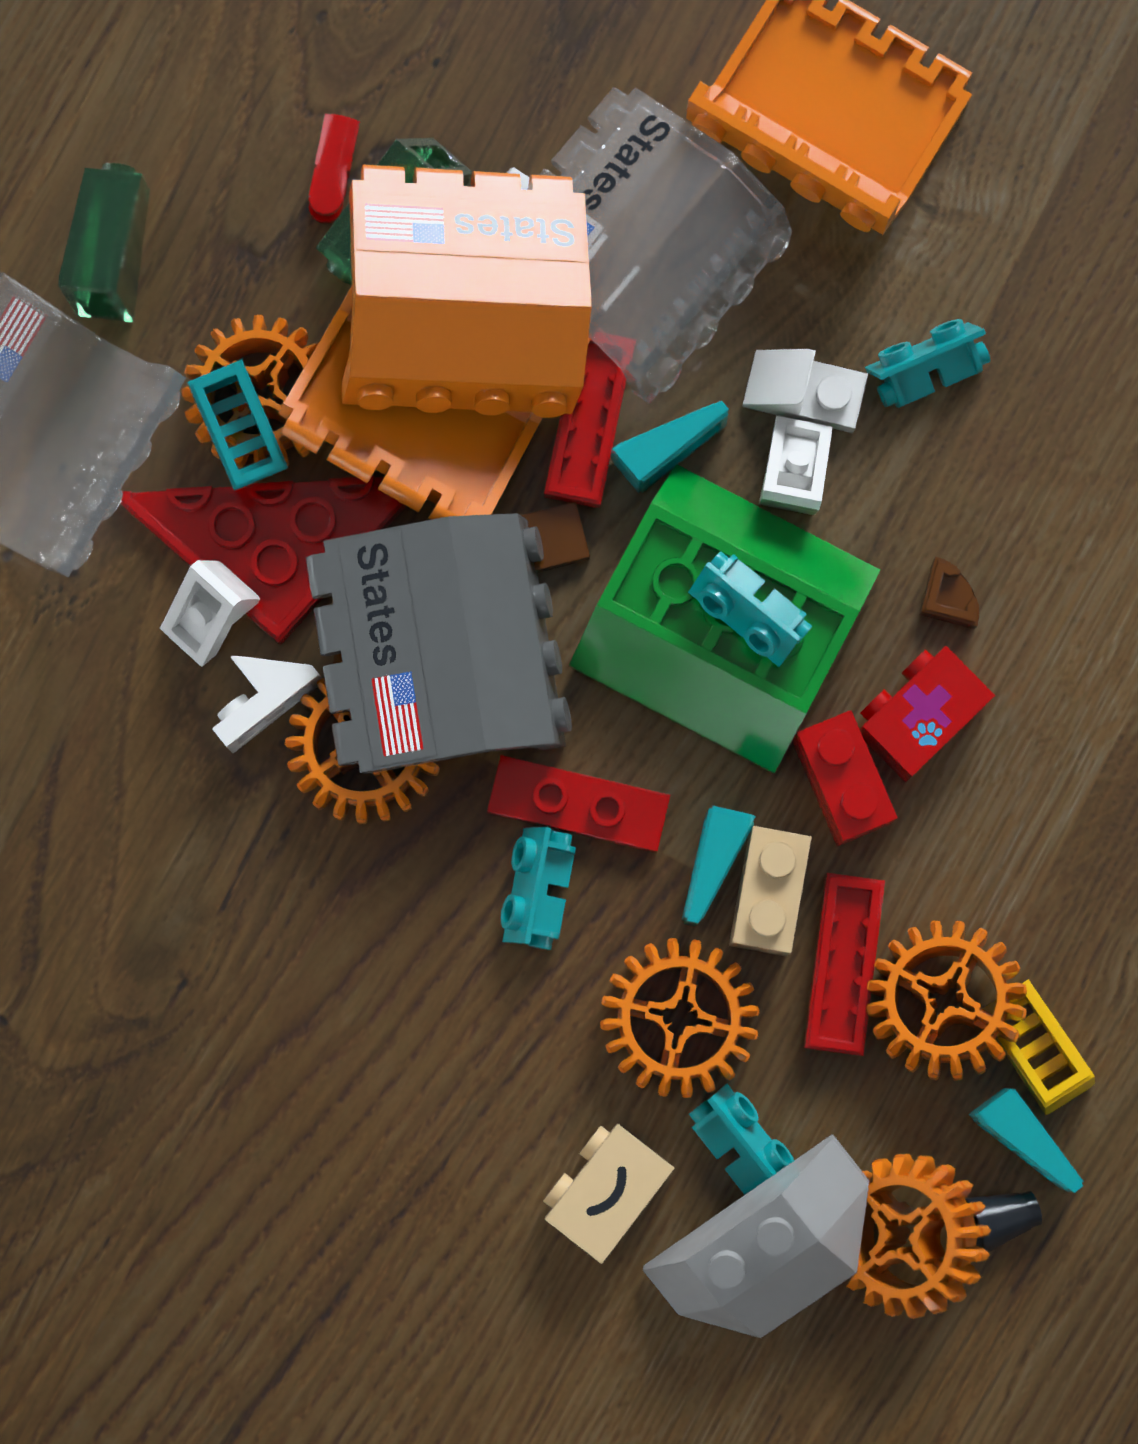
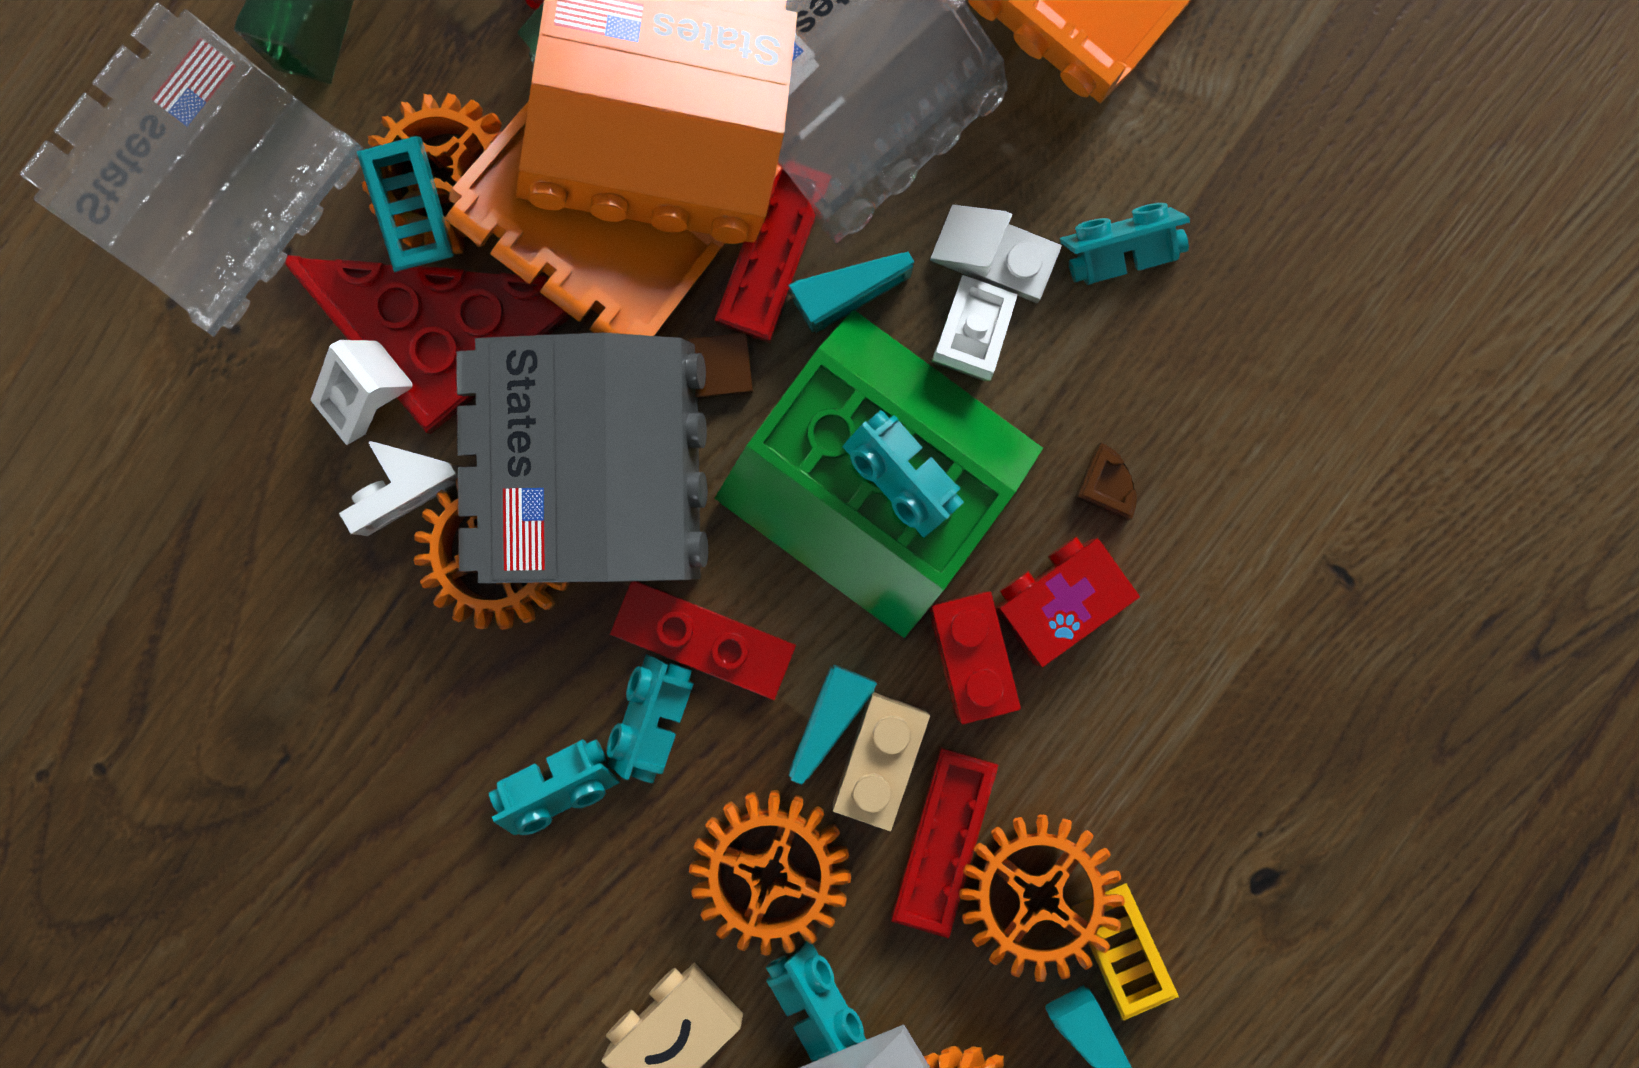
camera: 10 degrees right, 5 degrees up
none -> teal hinge [489,739,620,835]

